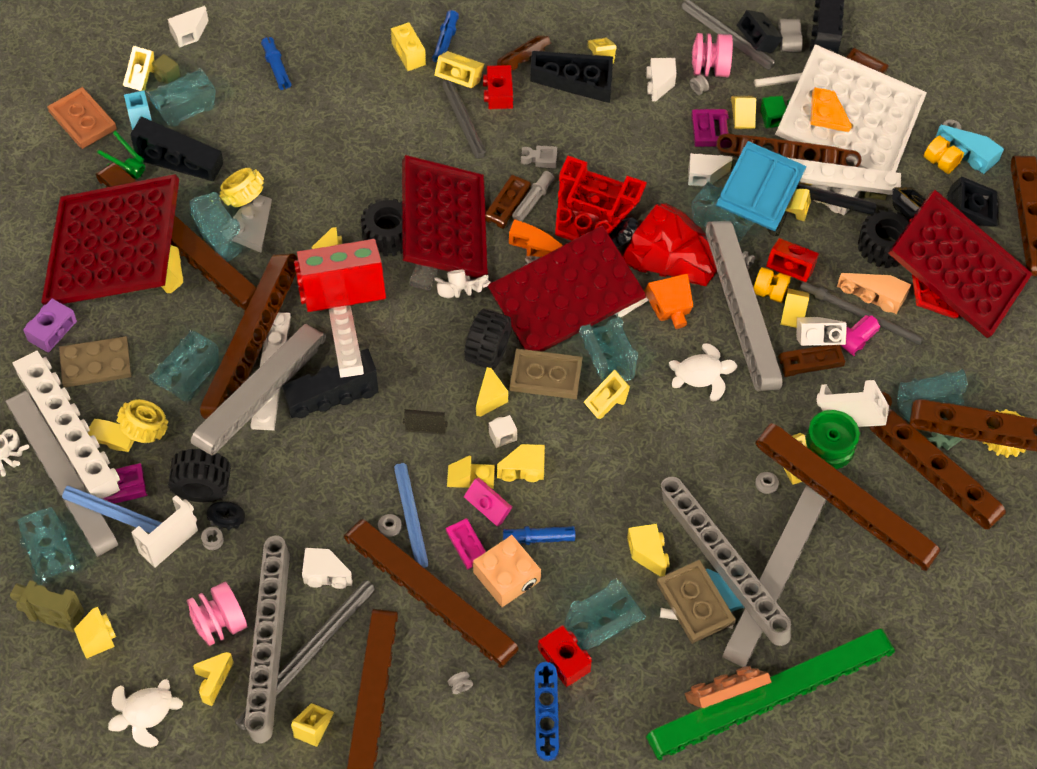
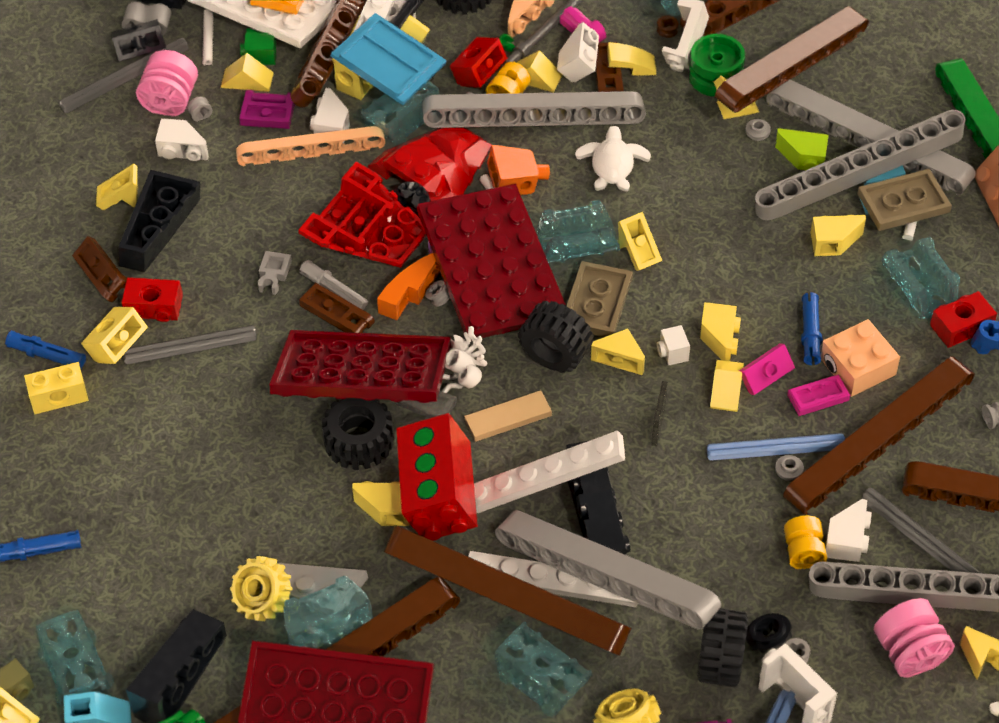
camera: 80 degrees left, 5 degrees down
none -> light nougat beam [236,126,385,166]
none -> tan tile [464,390,552,442]
none -> green hand [499,34,515,52]
none -> light yellow slope [607,42,656,76]
none -> lime slope [775,128,829,170]
none -> yellow wheel [784,516,827,569]

